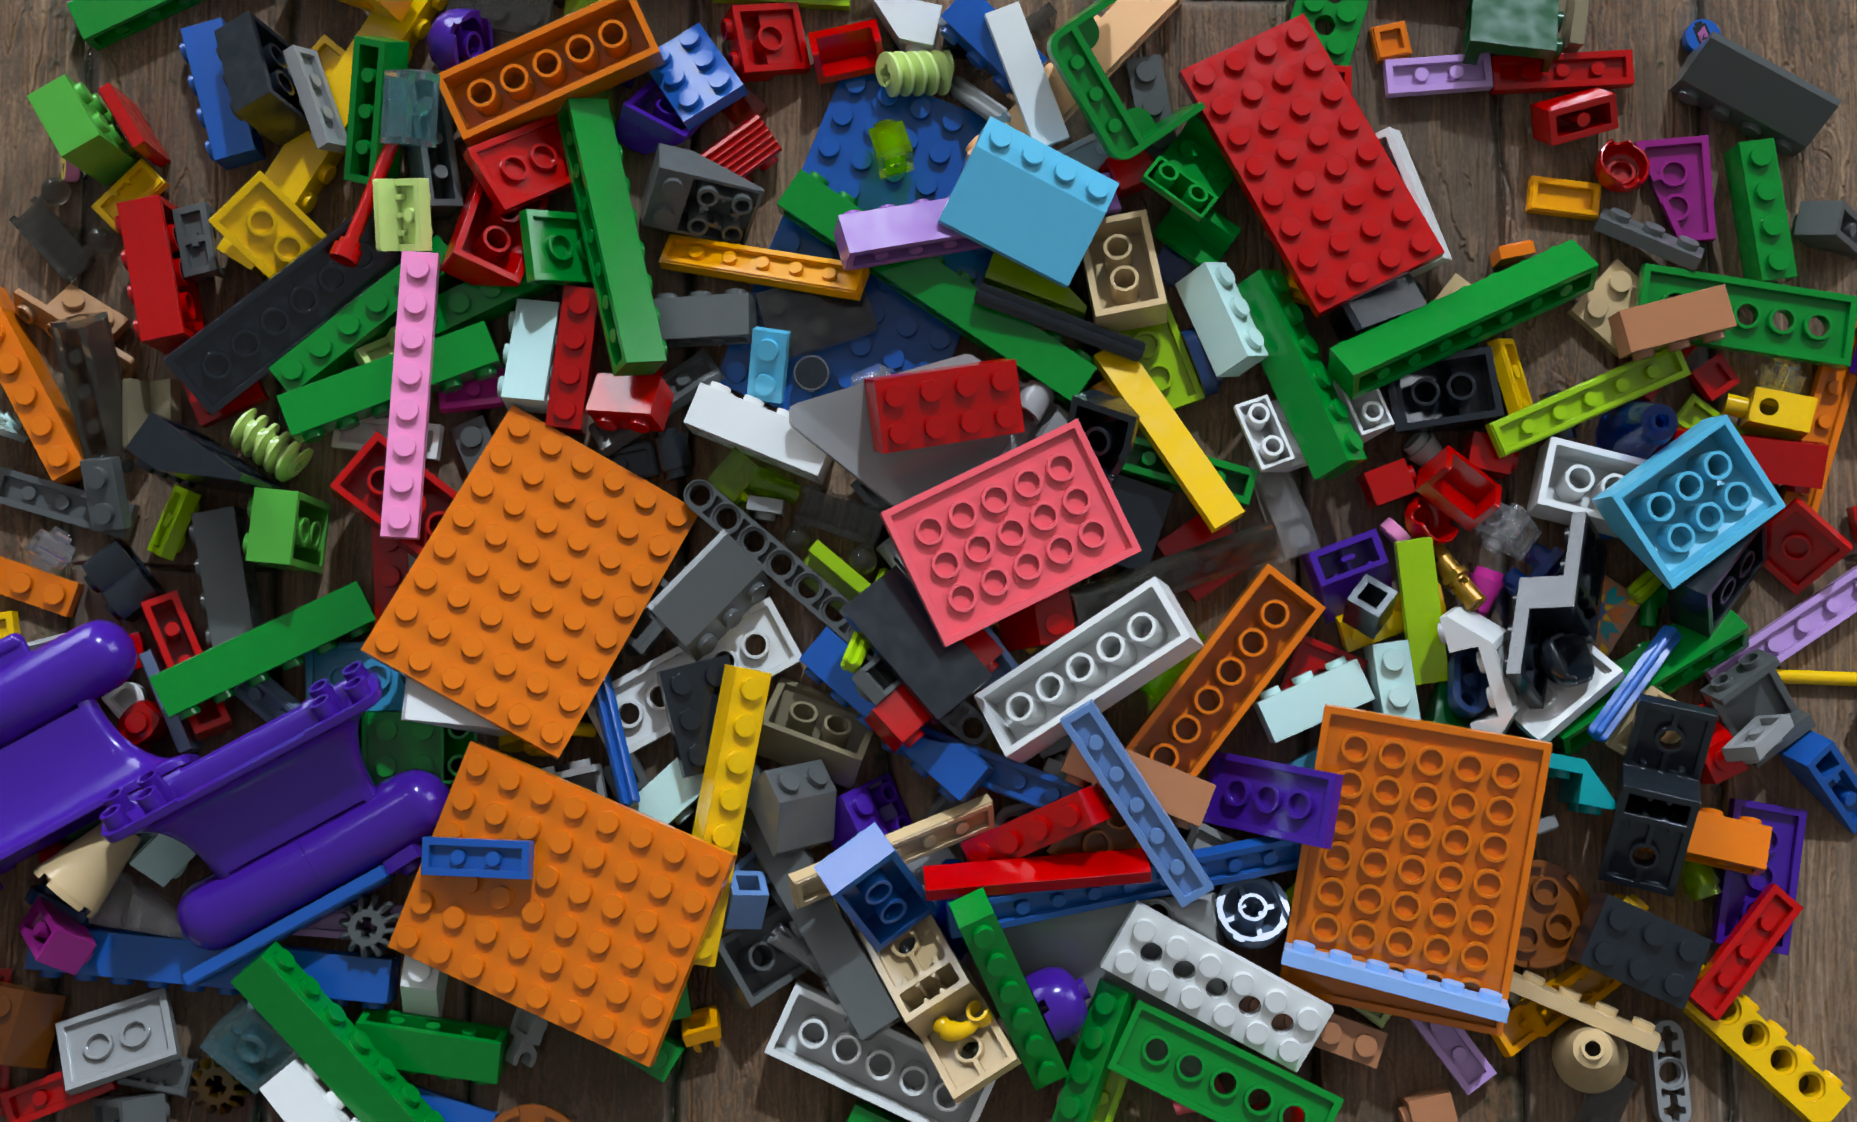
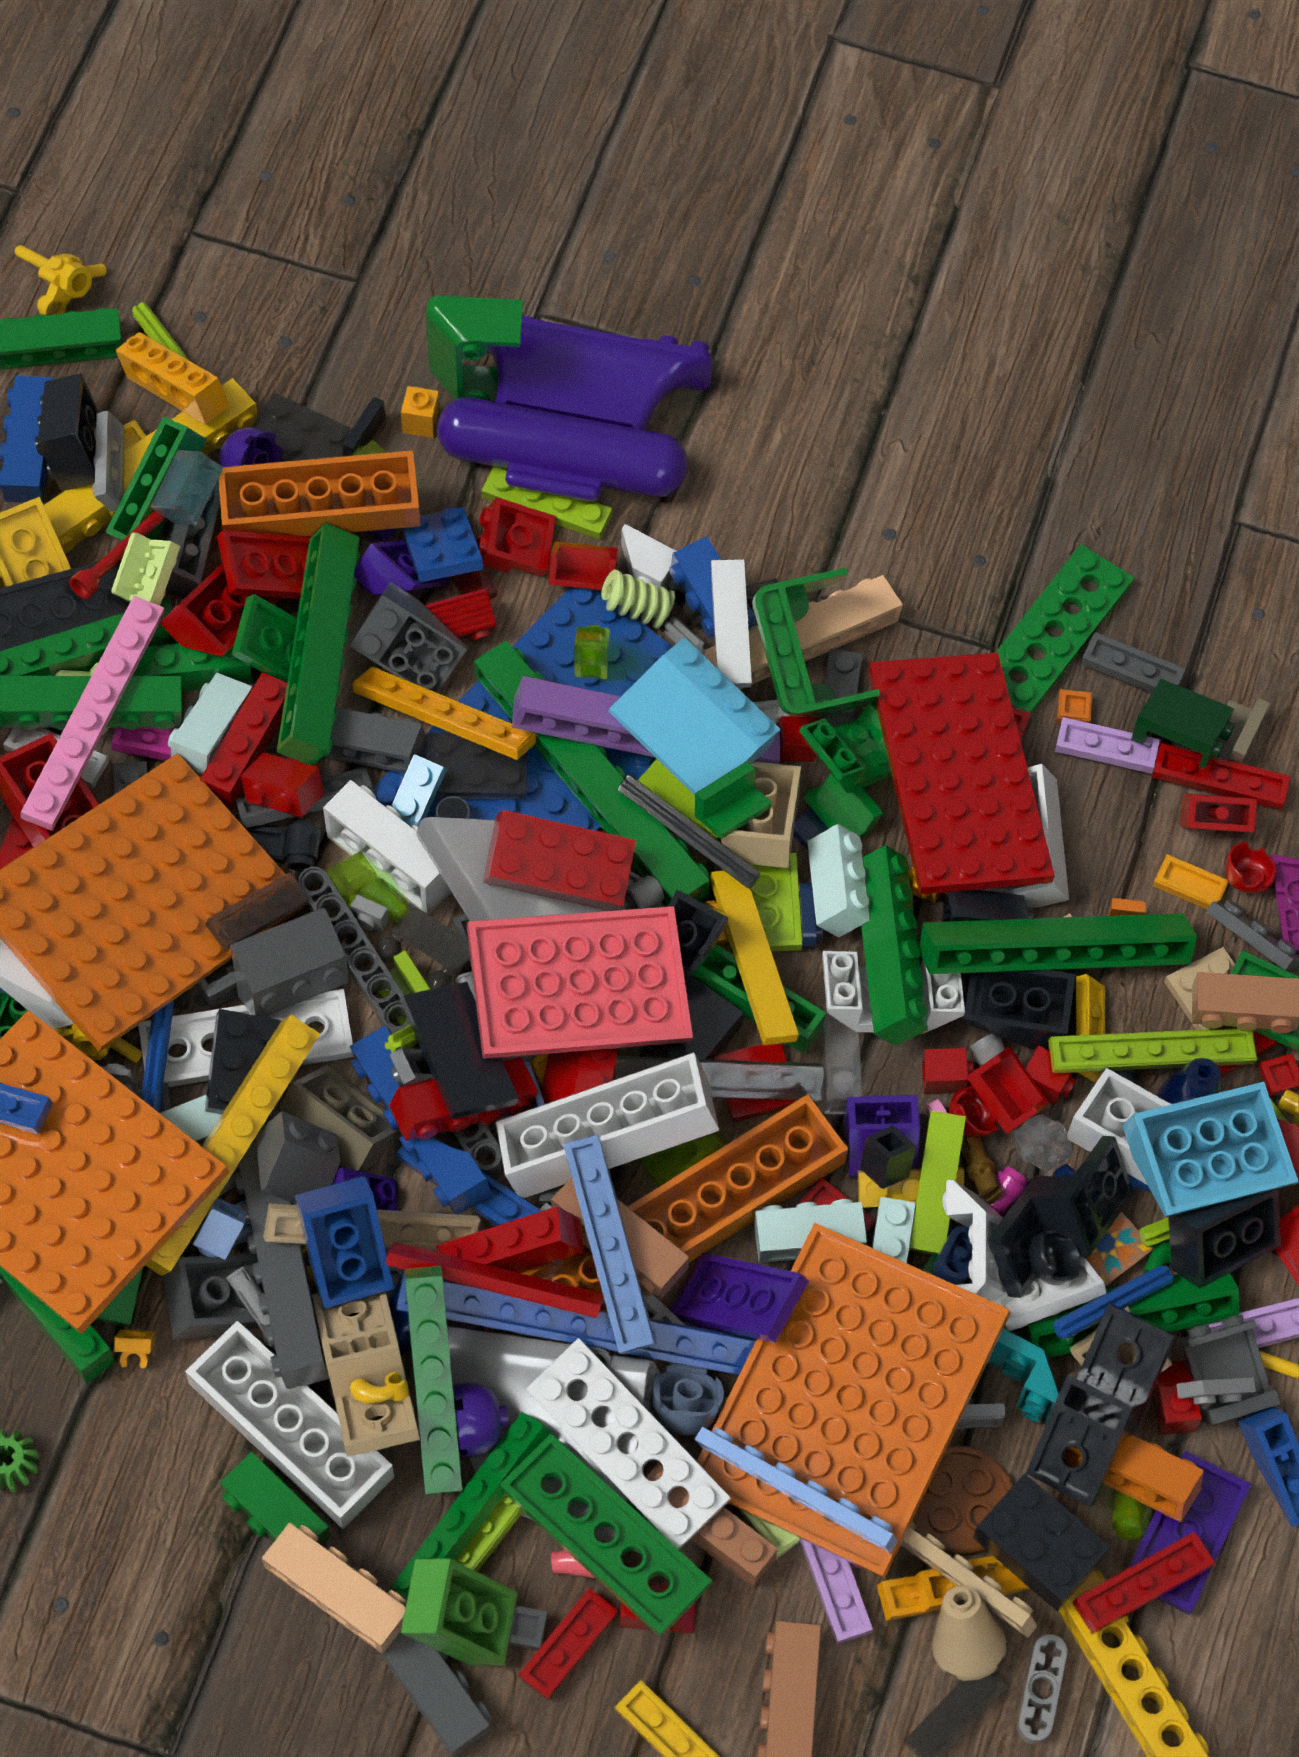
camera: 10 degrees right, 20 degrees down
none -> clear smoke plate [205,872,310,952]
none -> green panel [694,761,771,838]

